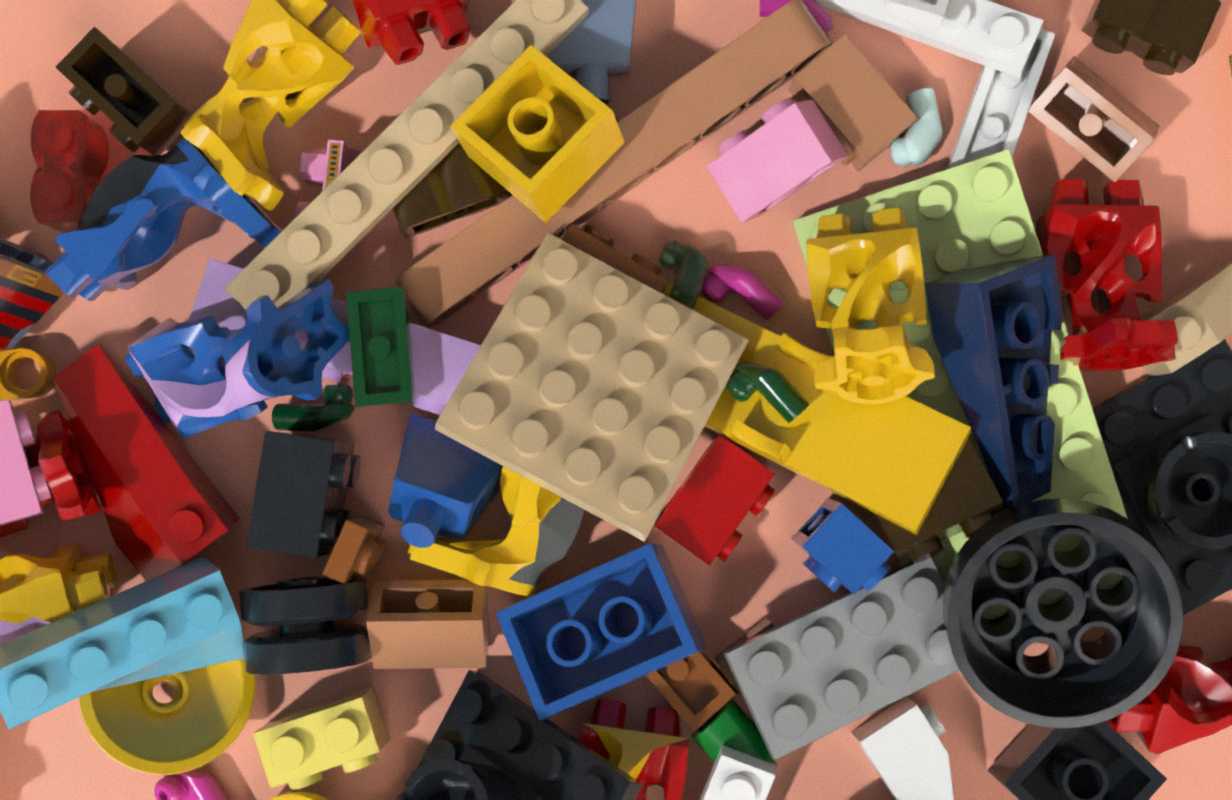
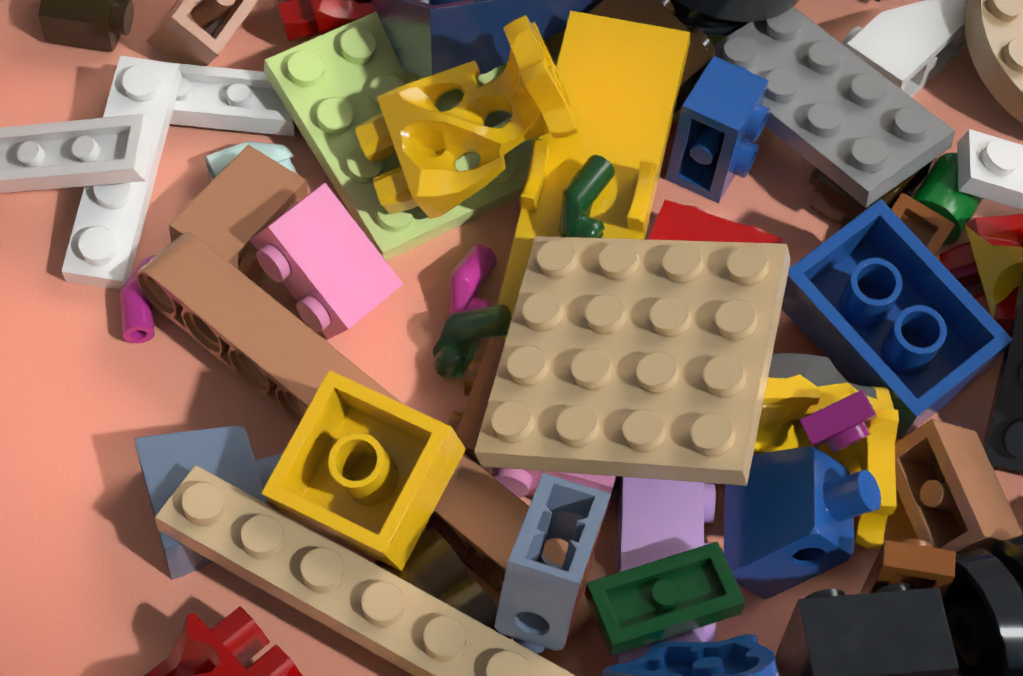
camera: 110 degrees left, 30 degrees down
none -> sand blue torso [494,473,611,653]
none -> magenta plate [800,389,878,452]

